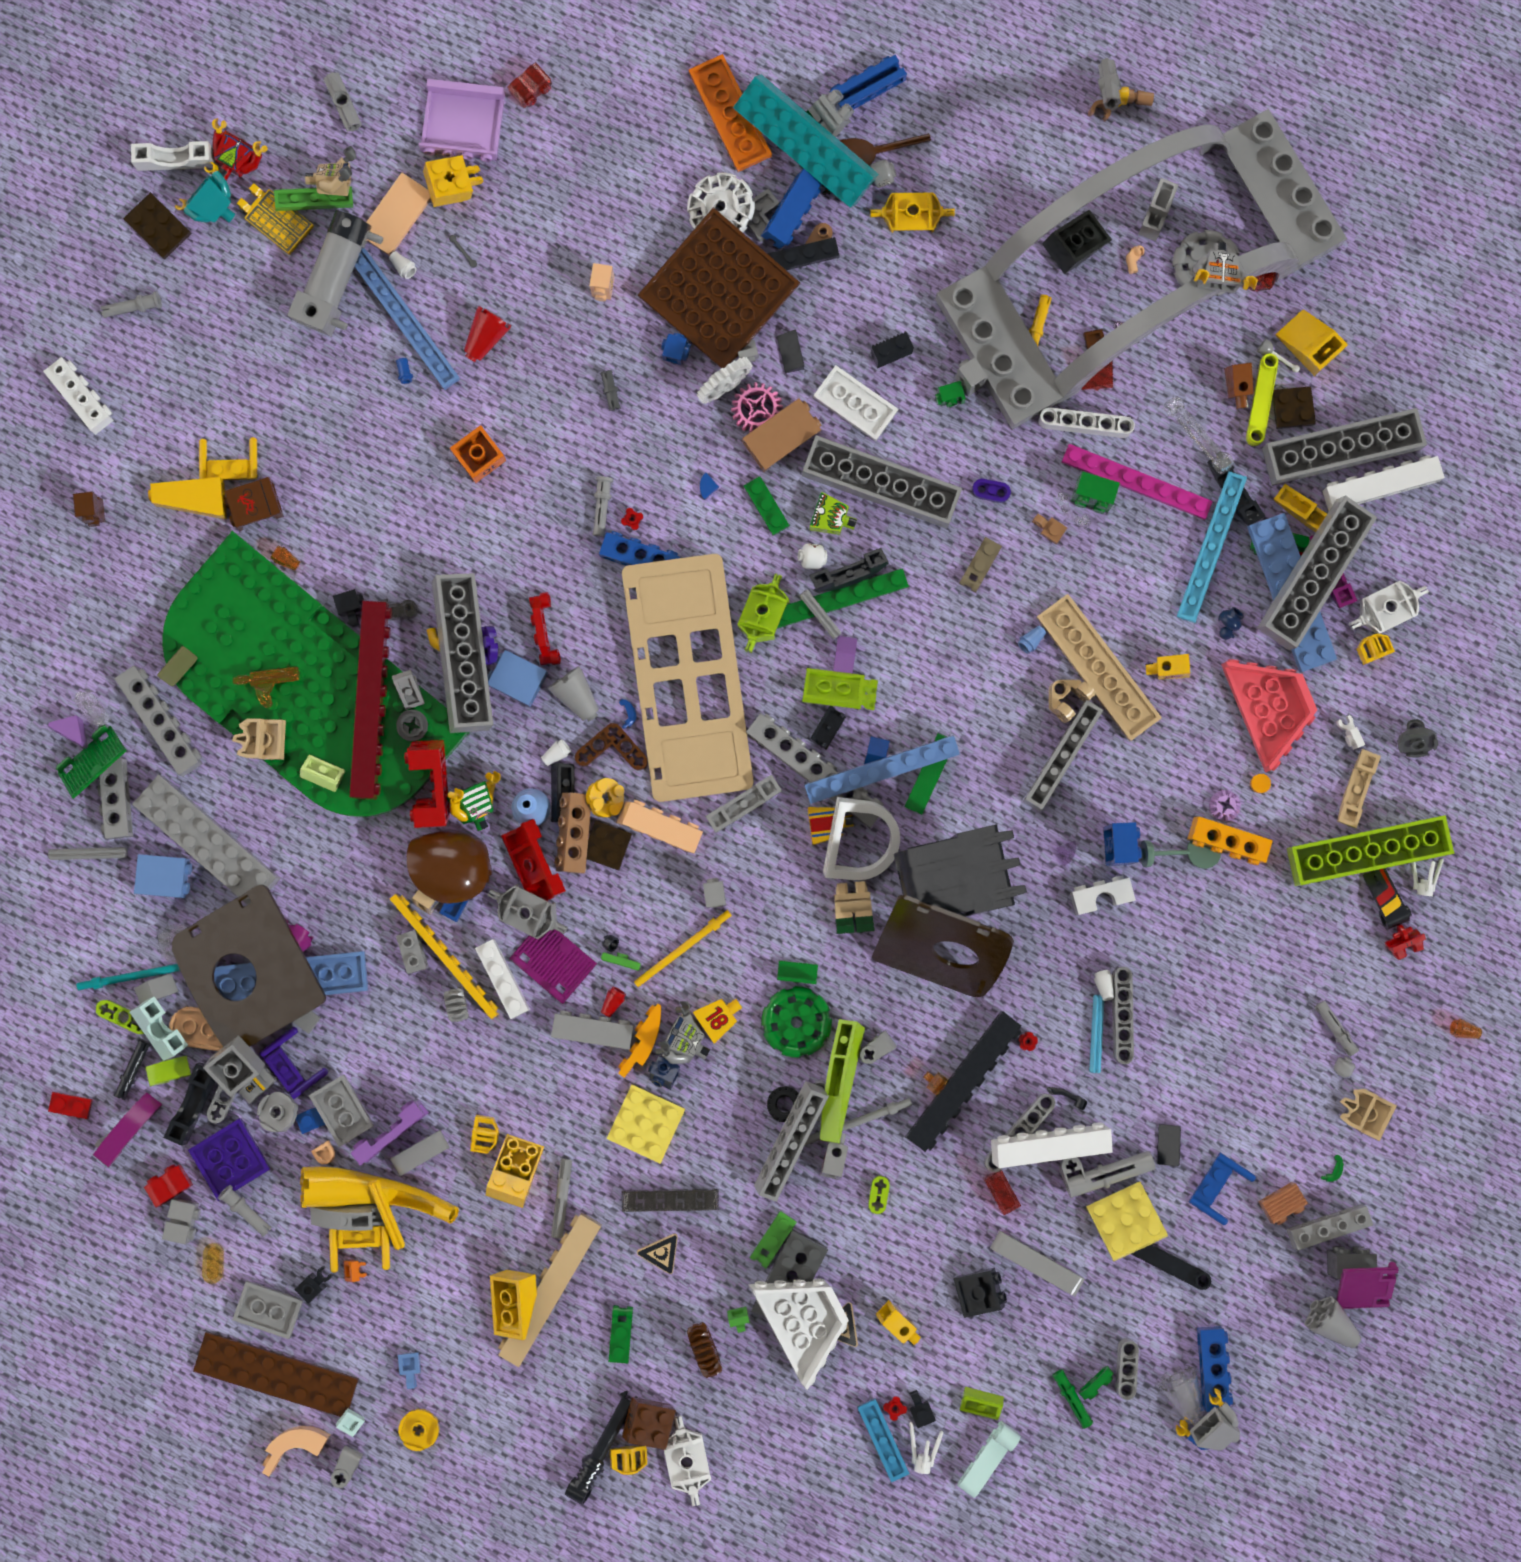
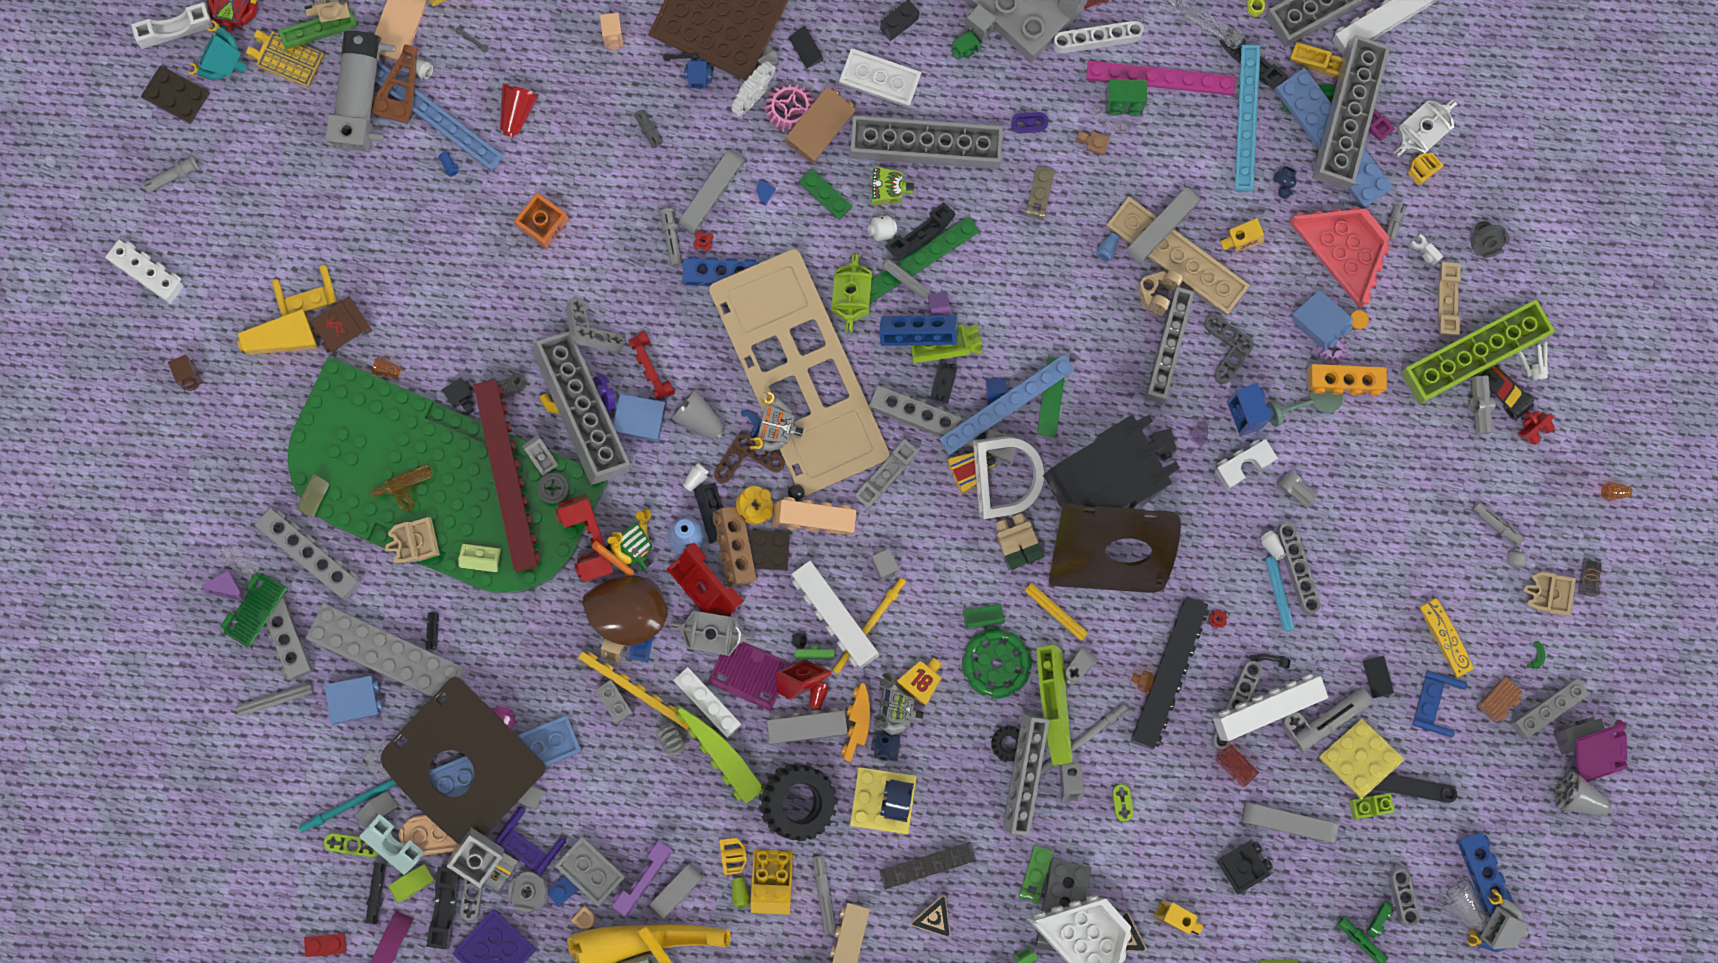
camera: 20 degrees left, 5 degrees down
none -> dark orange plate [371,44,419,124]
none -> black axle [426,612,439,650]
none -> light grey beam [566,298,625,352]
none -> orange bar [592,541,634,576]
none -> black hinge [663,52,698,62]
none -> lime slope [675,705,764,804]
none -> light grey beam [679,150,745,234]
none -> lime cone [732,878,751,908]
none -> torso [750,391,804,451]
none -> black tyre [759,764,838,841]
none -> red slope [776,659,831,699]
none -> black hinge [788,484,805,500]
none -> white brick [792,561,879,669]
none -> blue brick [879,315,958,346]
none -> dark blue brick [880,779,914,822]
none -> yellow axle [1025,583,1088,641]
none -> light grey beam [1125,187,1201,264]
none -> black brick [1149,429,1177,460]
none -> dark grey beam [1204,315,1254,384]
none -> light grey piece [1277,470,1317,508]
none -> medium blue brick [1293,290,1353,351]
none -> lime slope [1349,793,1395,820]
none -> light grey axle [1386,204,1406,241]
none -> yellow slope [1419,598,1474,678]
none -> light grey piece [1469,376,1495,434]
none -> clear smoke leg [1577,559,1602,597]

